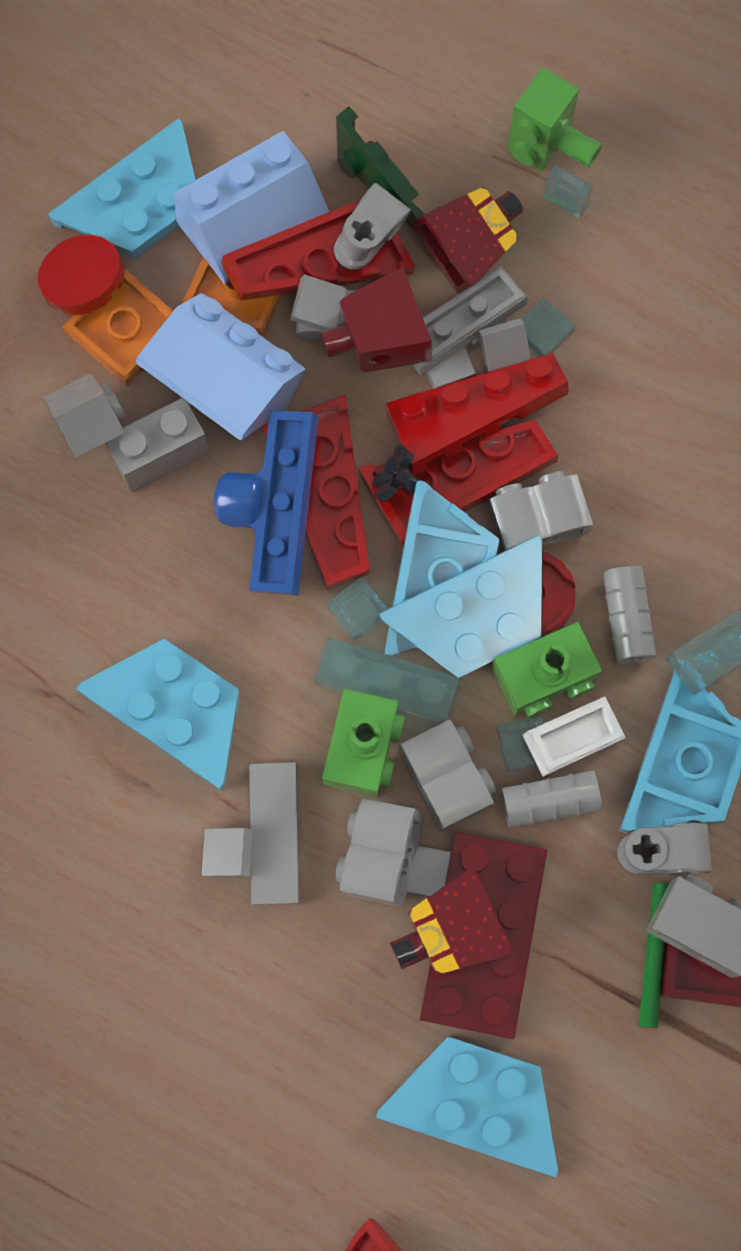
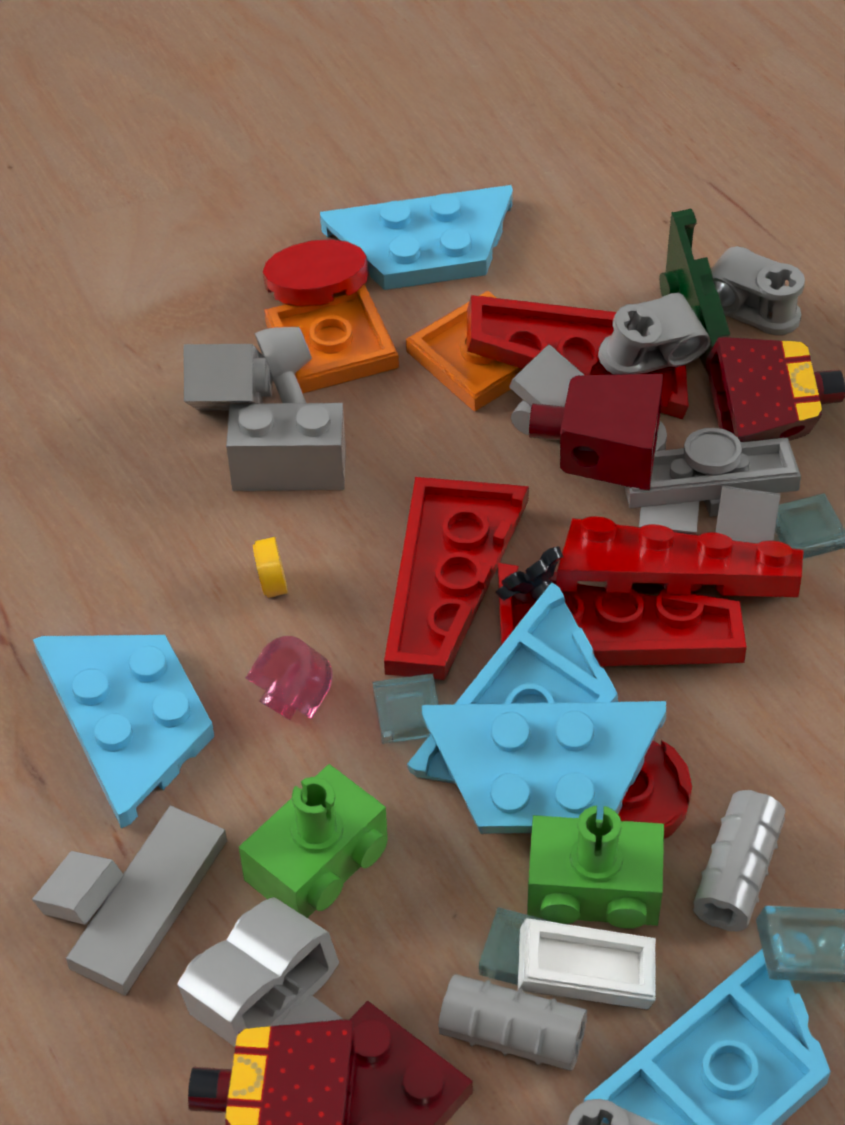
camera: 30 degrees right, 25 degrees down
light blue slope [135,293,306,441] -> none
light blue slope [174,131,329,285] -> none
blue plate [214,410,319,596] -> none
clear light blue plate [315,638,460,723] -> none
light grey brick [399,720,496,832] -> none
light grey brick [489,471,593,552] -> none
none -> clear pink plate [245,636,333,720]
none -> yellow tile [253,536,288,598]
none -> light grey bar [255,327,312,403]
none -> light grey piece [684,428,742,475]
none -> light grey piece [711,246,805,335]

